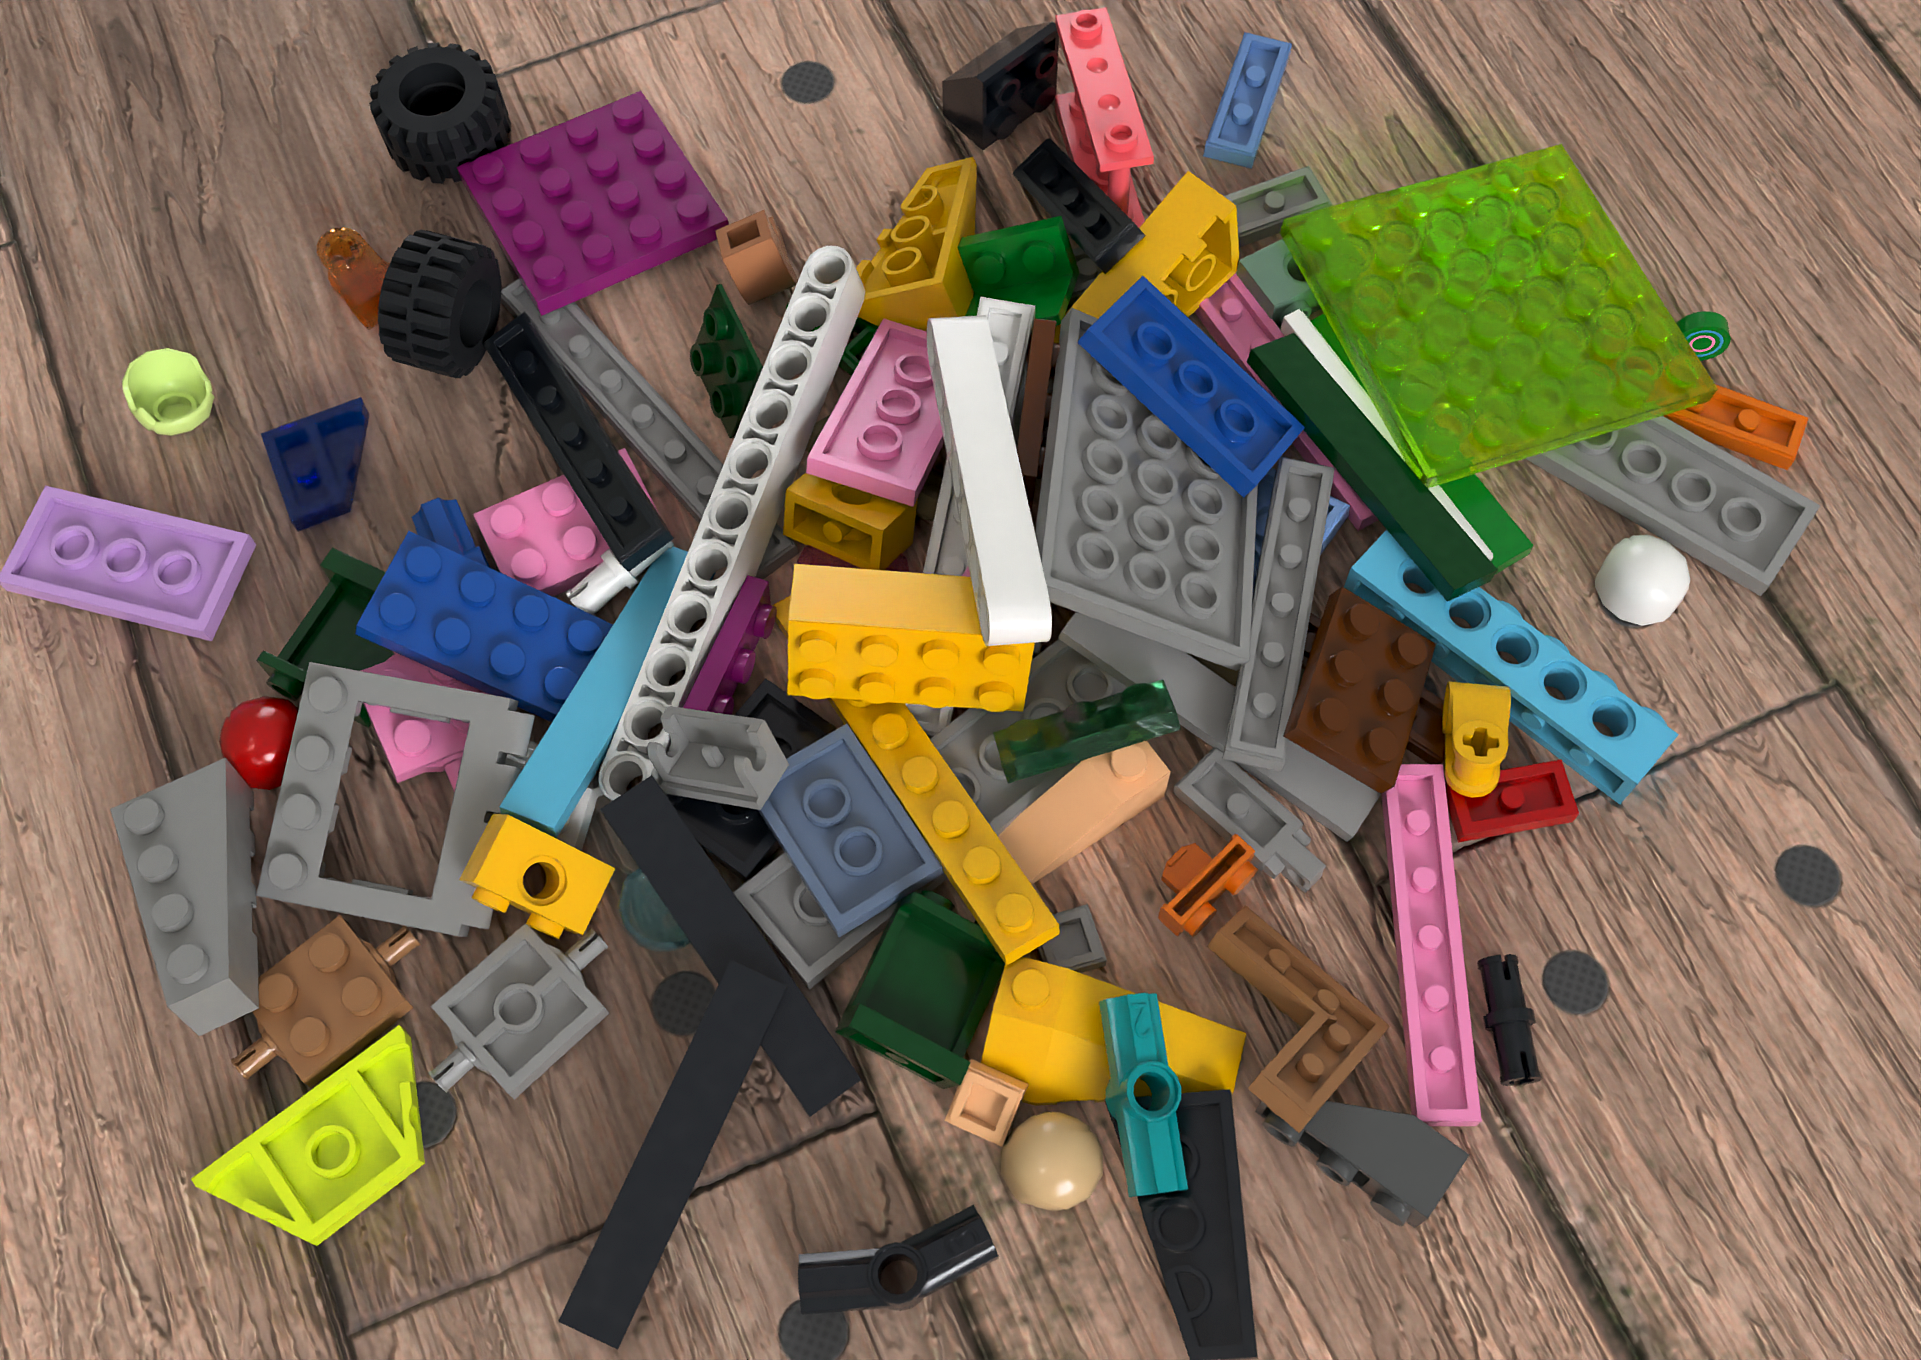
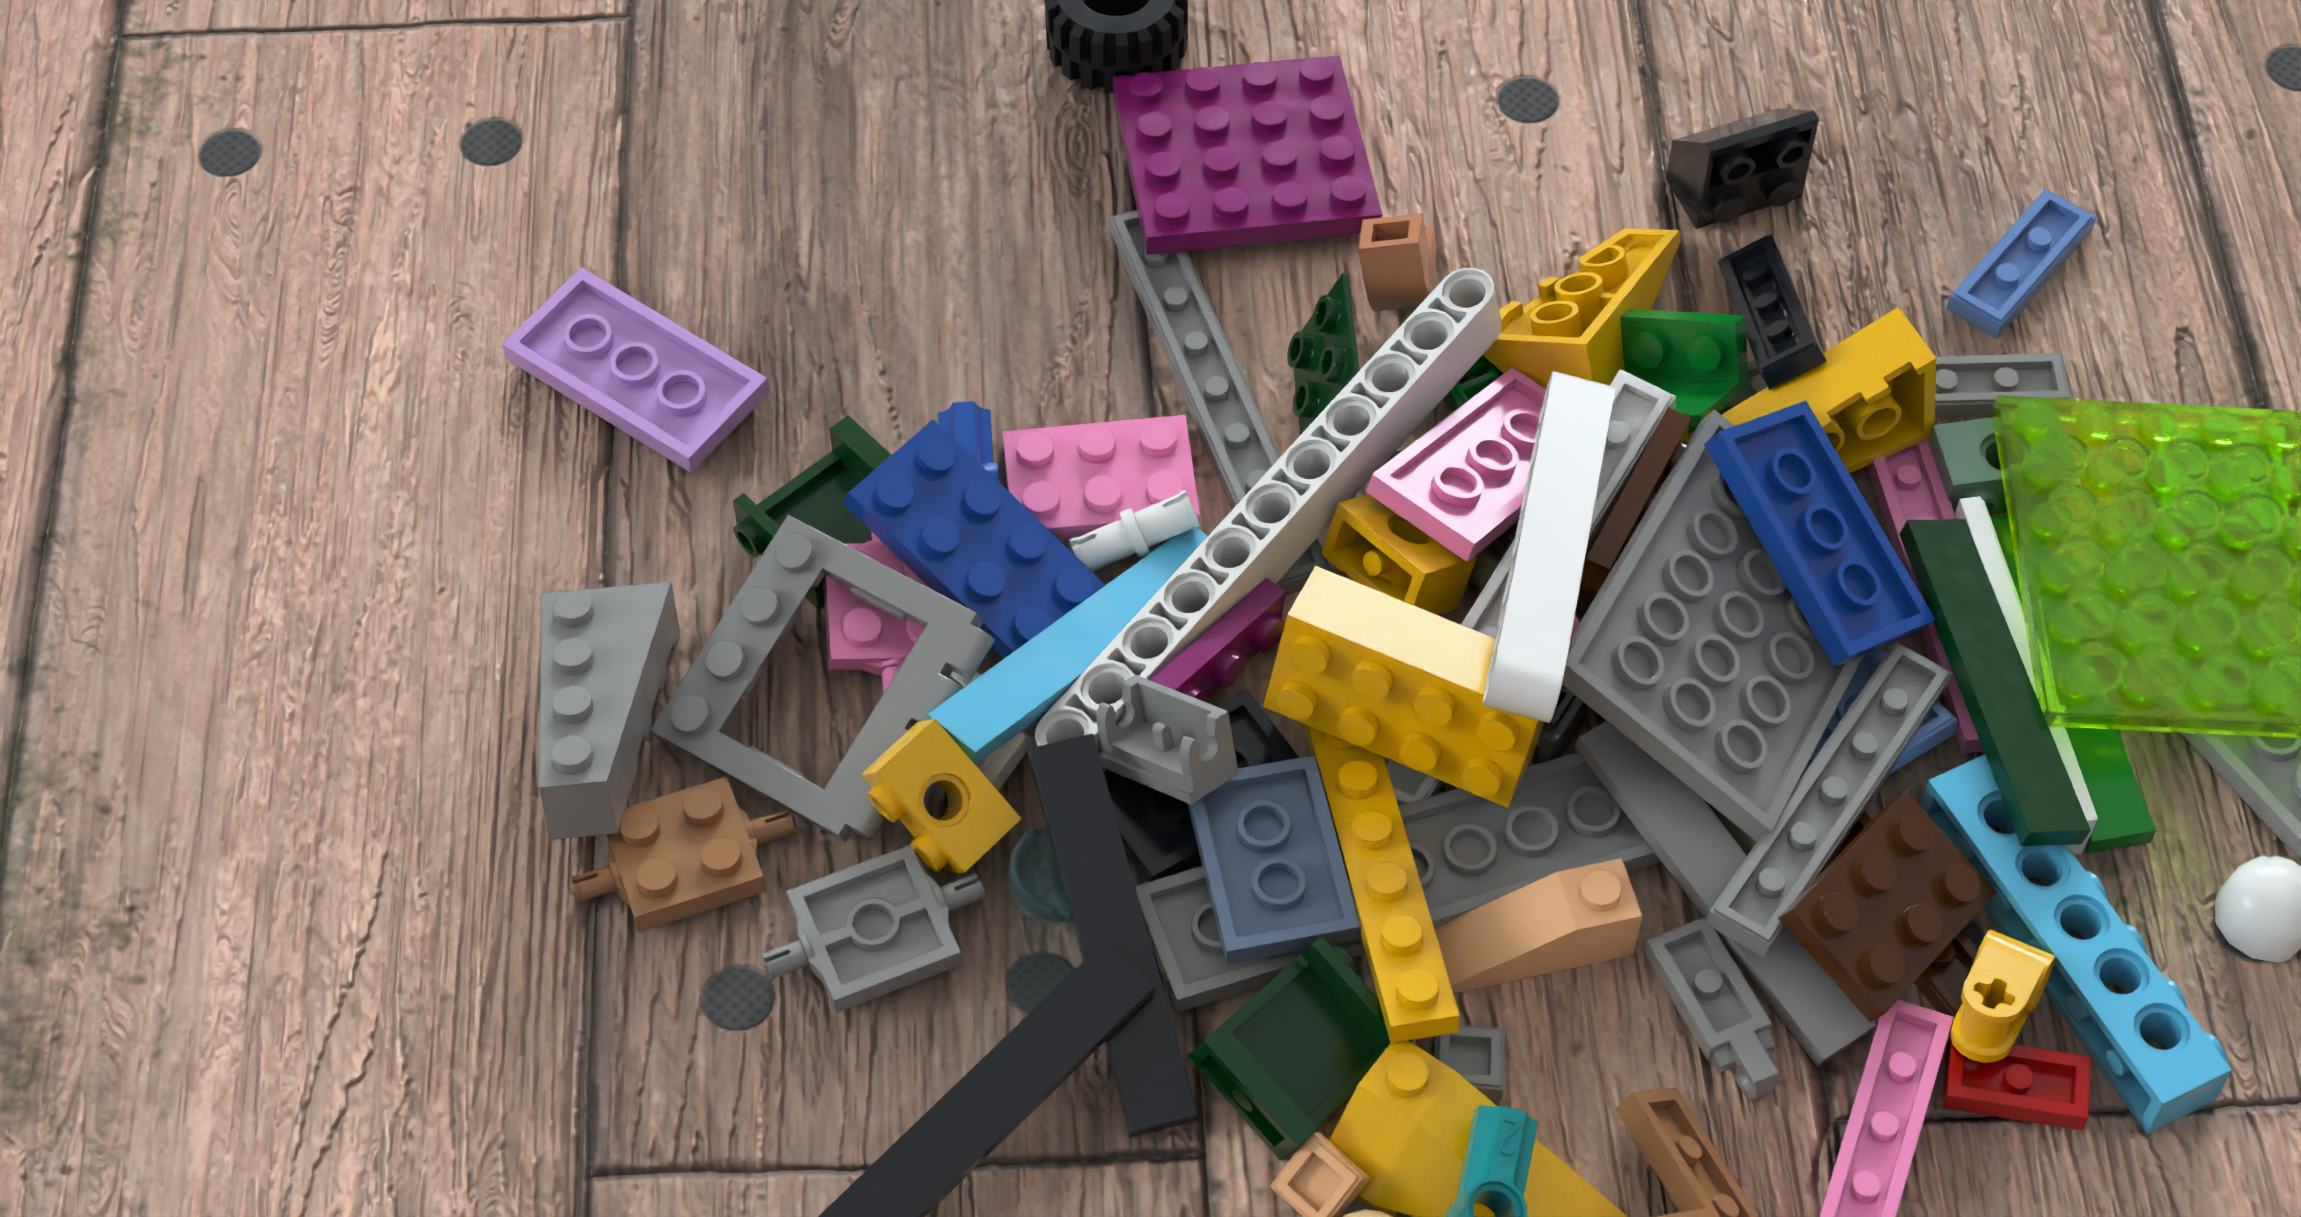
camera: 20 degrees right, 10 degrees down
yellowish green hair [122,348,214,436] -> none
neon yellow wing [191,1025,425,1246] -> none
red hair [219,696,299,790] -> none
clear blue wing [261,397,370,532] -> none
clear orange piece [316,227,390,330] -> none
black tyre [378,230,502,378] -> none
black tile [482,312,674,572] -> none
clear green plate [993,679,1181,783] -> none
coral fence [1055,7,1154,228] -> none
orange piece [1158,834,1258,937] -> none

